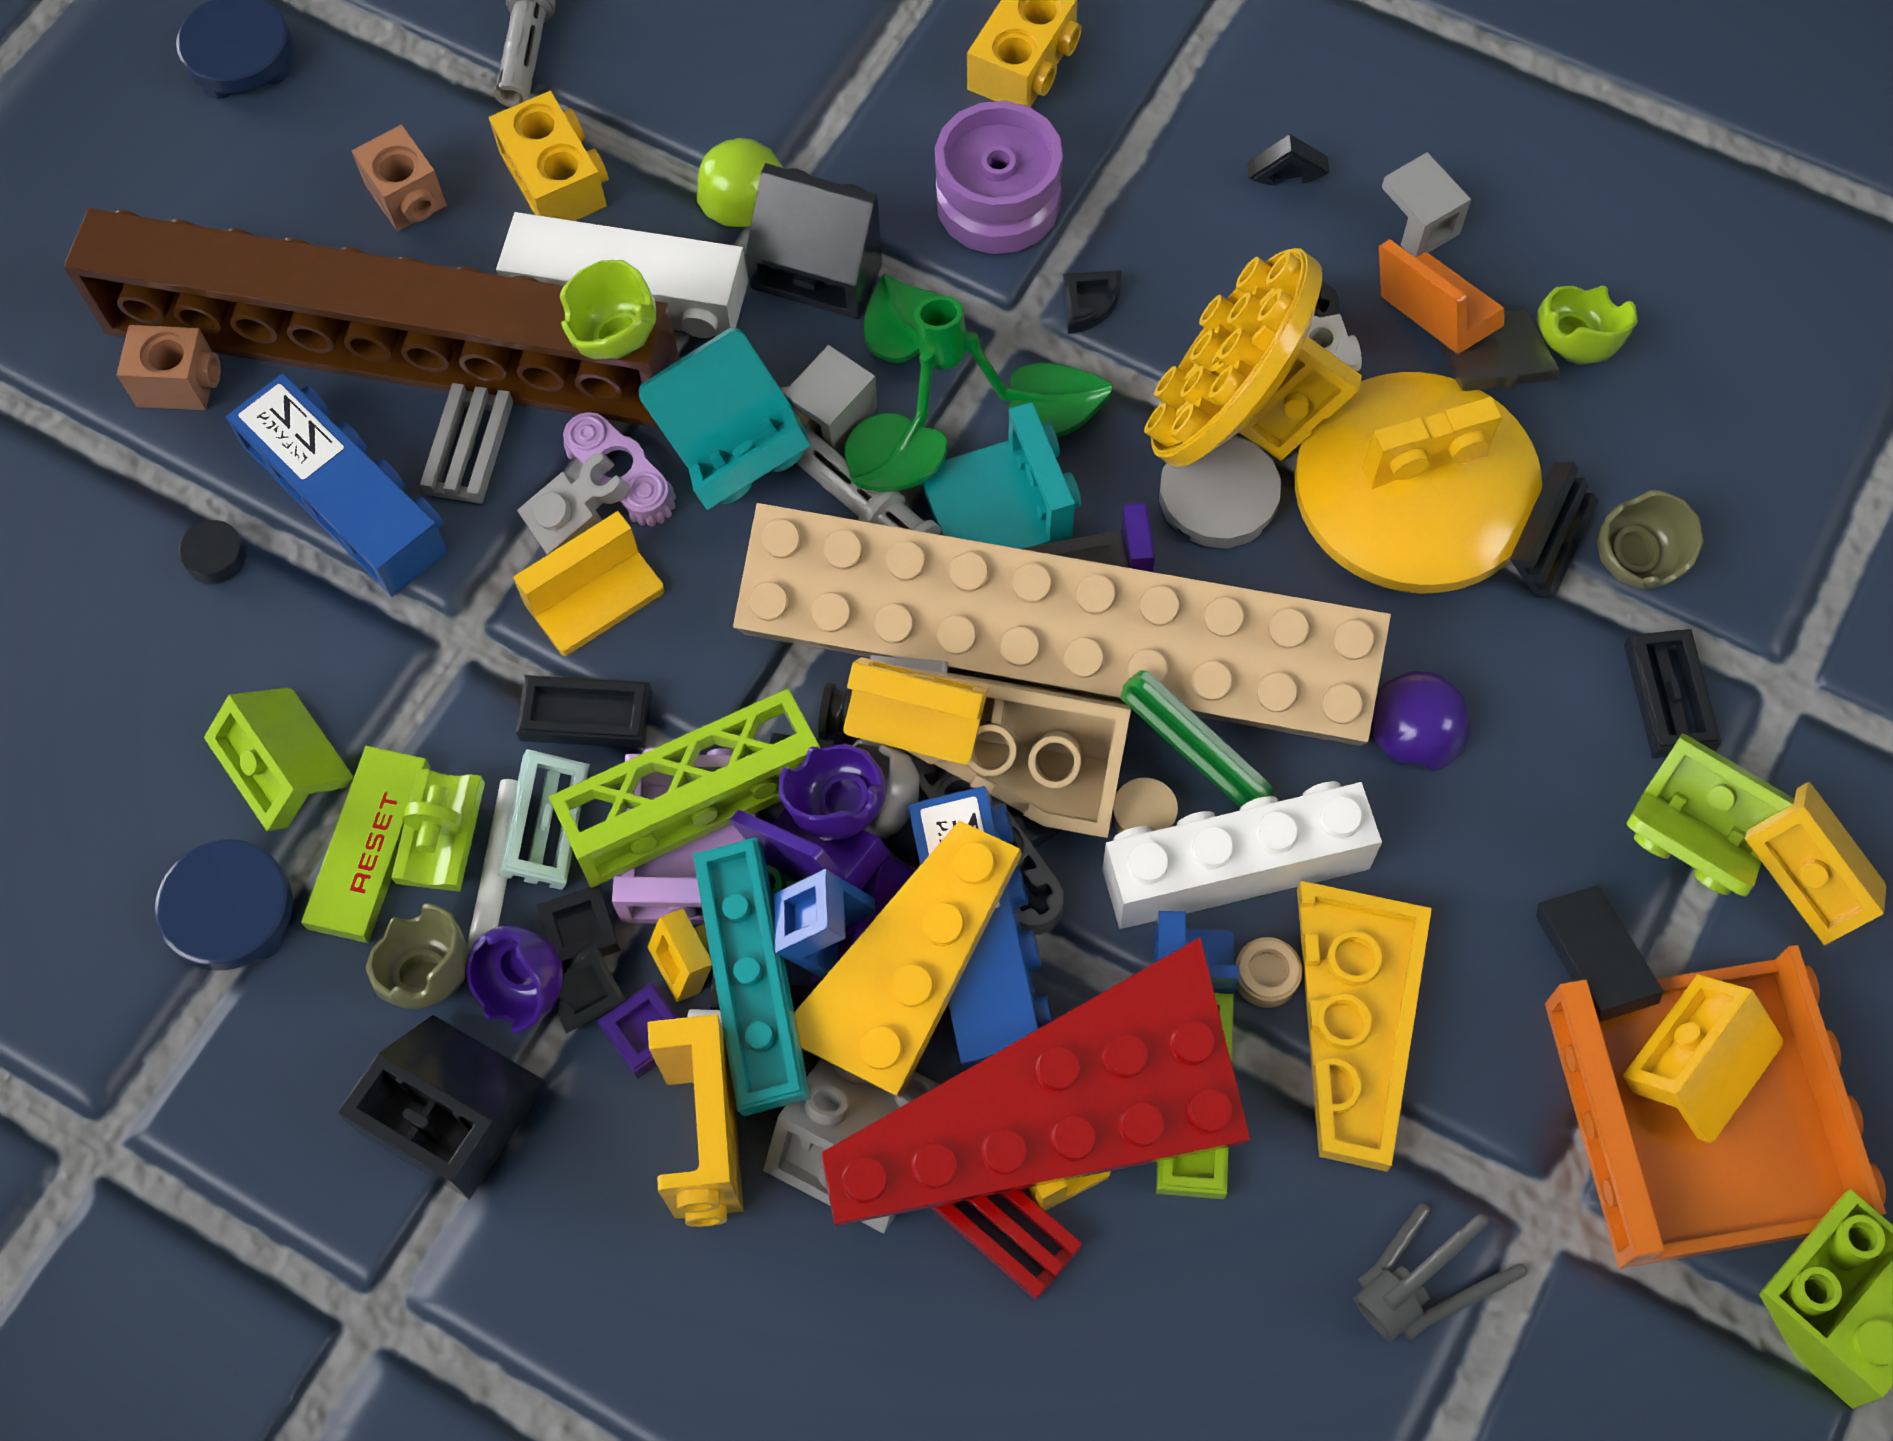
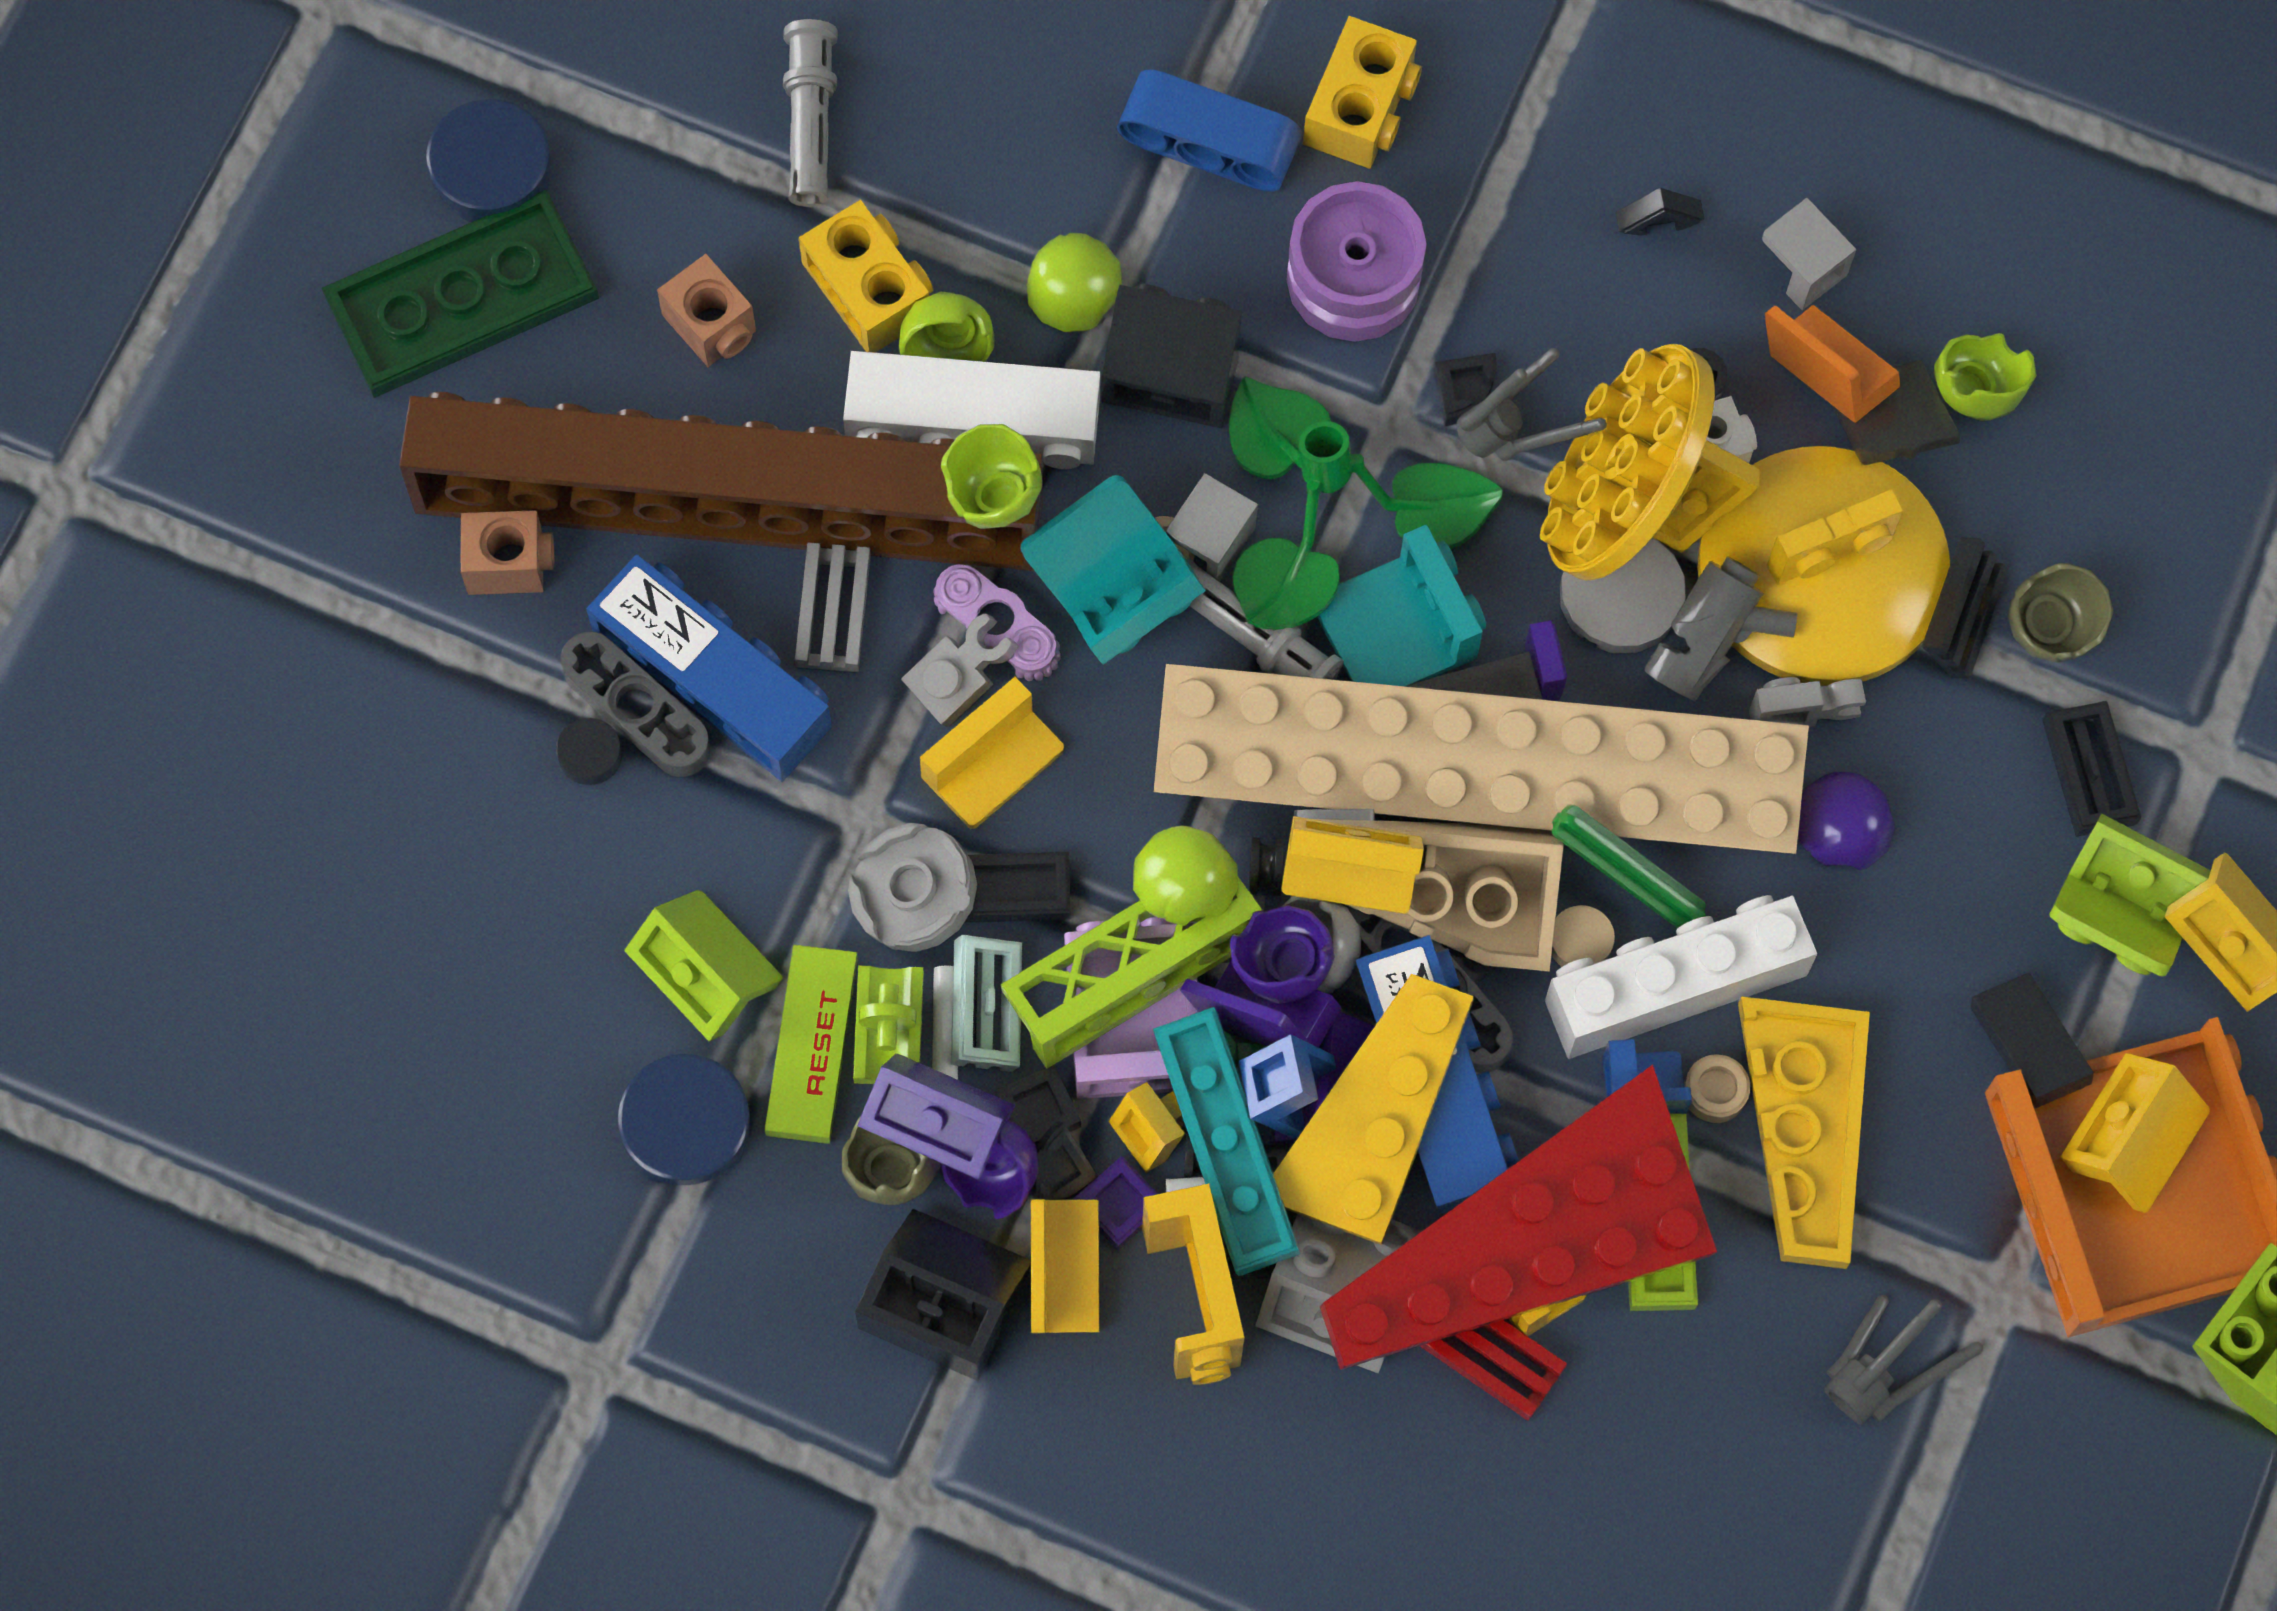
camera: 10 degrees left, 5 degrees up
none -> dark green tile [322,189,599,398]
none -> dark grey beam [560,632,710,777]
none -> light grey tile [848,823,977,952]
none -> panel [857,1054,1015,1179]
none -> lime hair [899,291,995,362]
none -> yellow panel [1031,1199,1099,1333]
none -> blue beam [1117,70,1303,192]
none -> lime hair [1133,826,1238,926]
none -> dark grey plant [1457,348,1607,462]
none -> dark grey piece [1644,556,1797,702]
none -> light grey plate [1749,677,1866,727]

